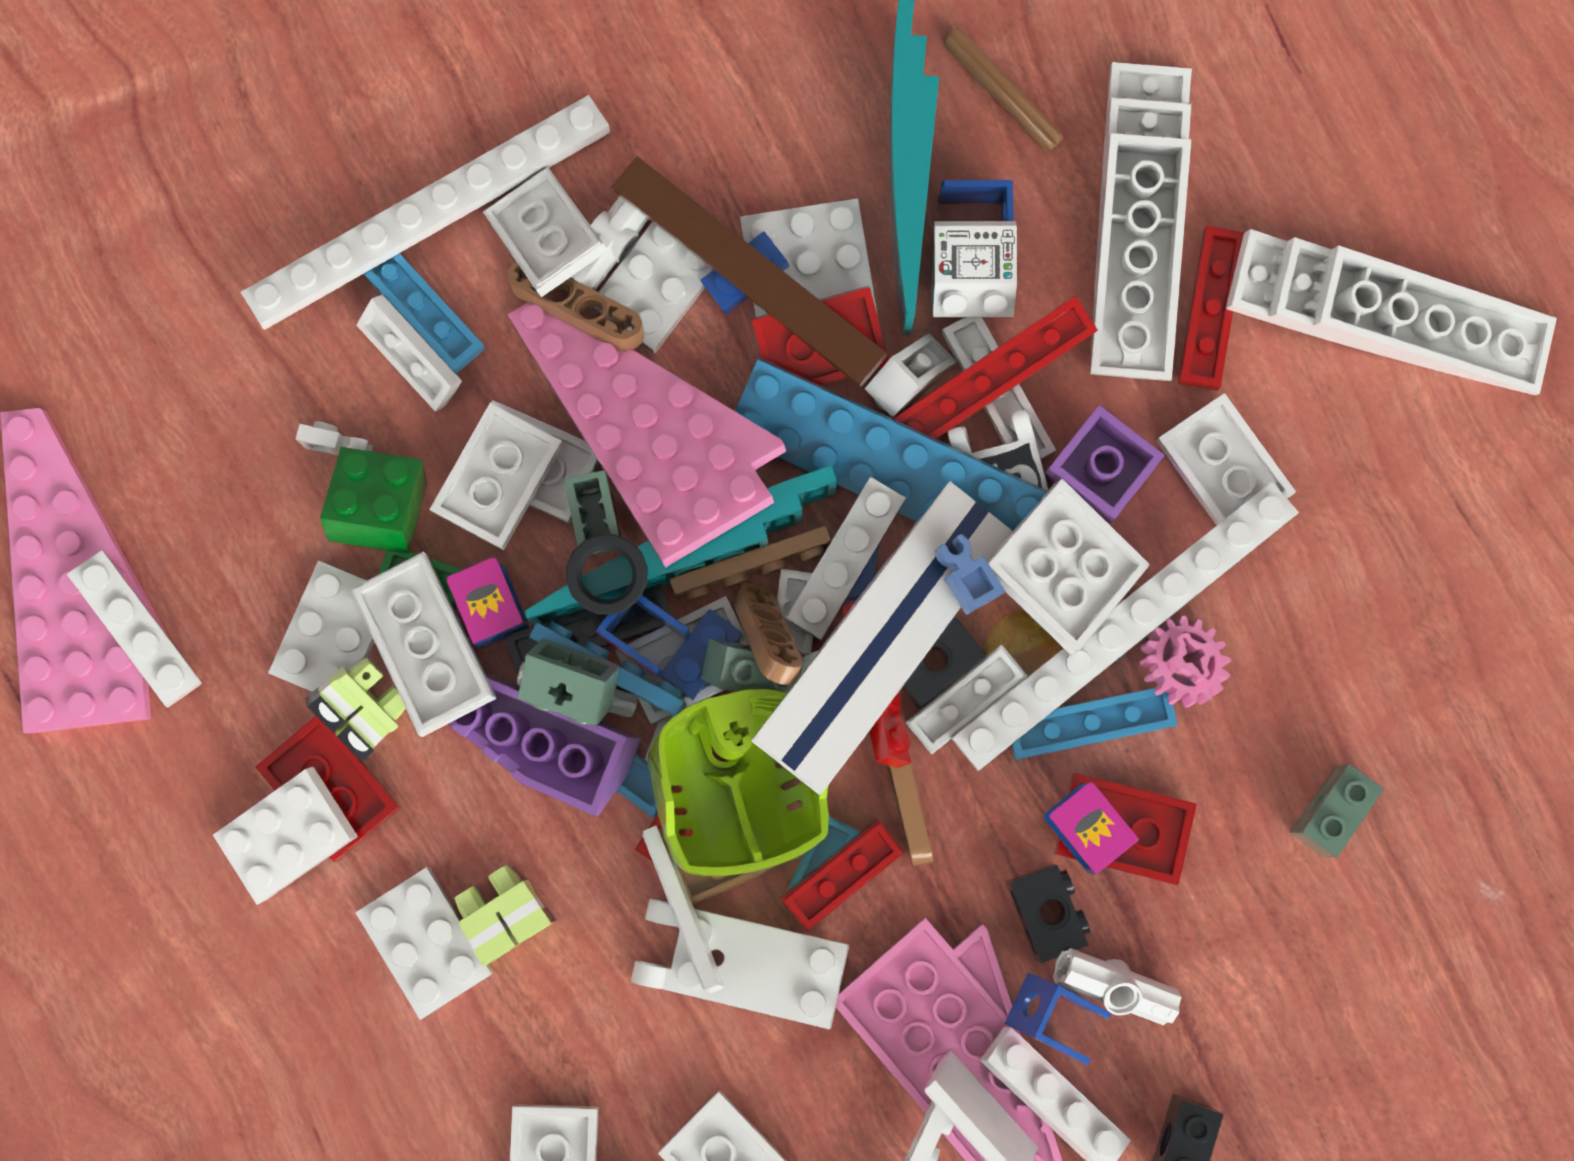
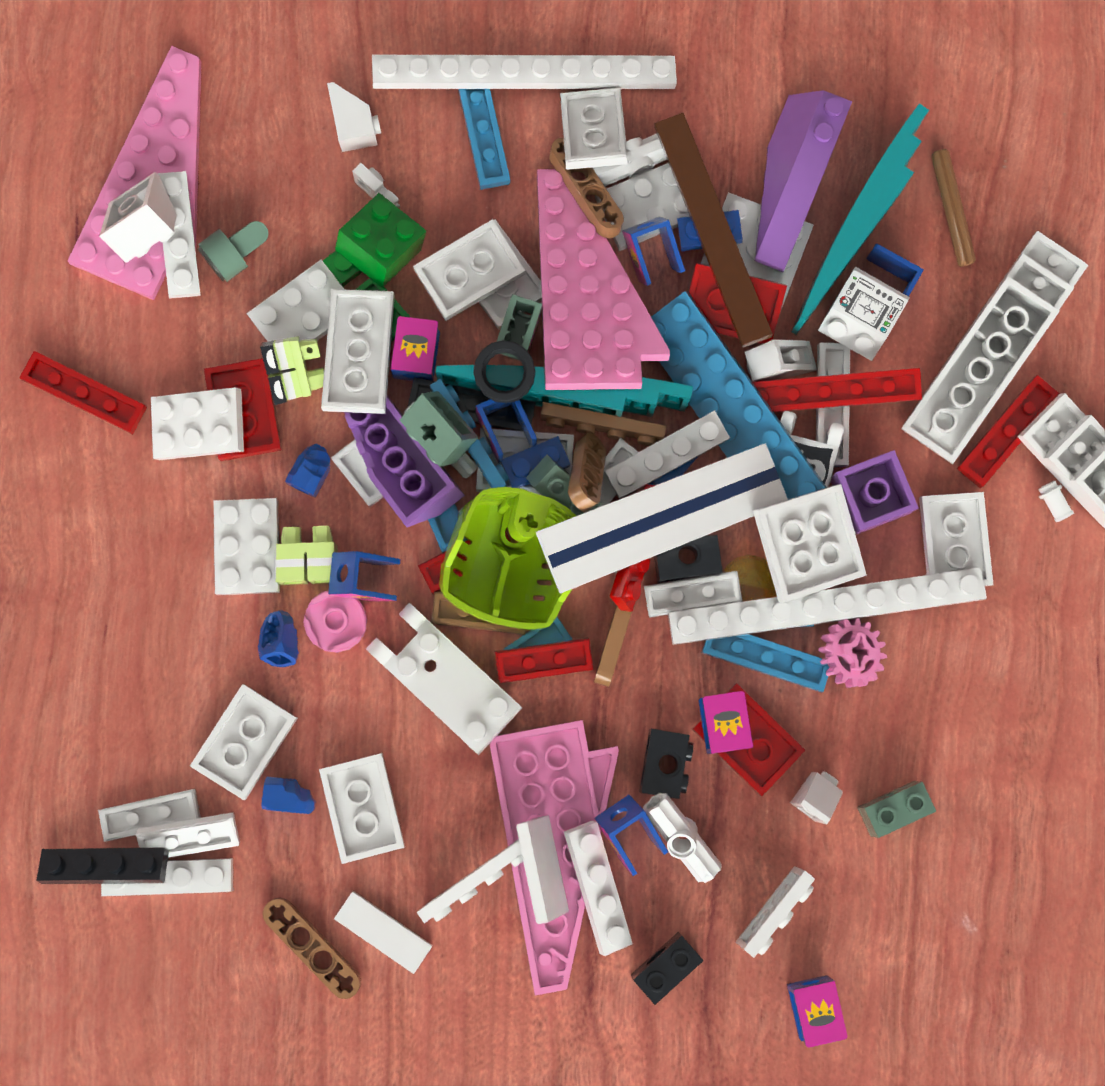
camera: 20 degrees right, 0 degrees up
white plate [356,295,462,412] -> none
white tile [642,825,725,993] -> none
medium blue plate [935,534,1005,615] -> none
none -> red plate [19,351,147,435]
none -> white slope [99,172,177,262]
none -> sand green piece [197,221,269,282]
none -> blue rock [258,610,299,667]
none -> blue rock [285,444,330,498]
none -> bright pink tile [303,590,368,653]
none -> green plate [323,251,362,287]
none -> white slope [327,82,381,152]
none -> blue piece [328,551,401,601]
none -> white tile [331,439,383,507]
none -> blue piece [622,216,685,286]
none -> white plate [736,866,815,958]
none -> medium lavender wedge [754,90,852,272]
none -> dark pink piece [787,975,848,1048]
none -> white slope [790,771,843,824]
none -> white pin [1038,481,1074,522]

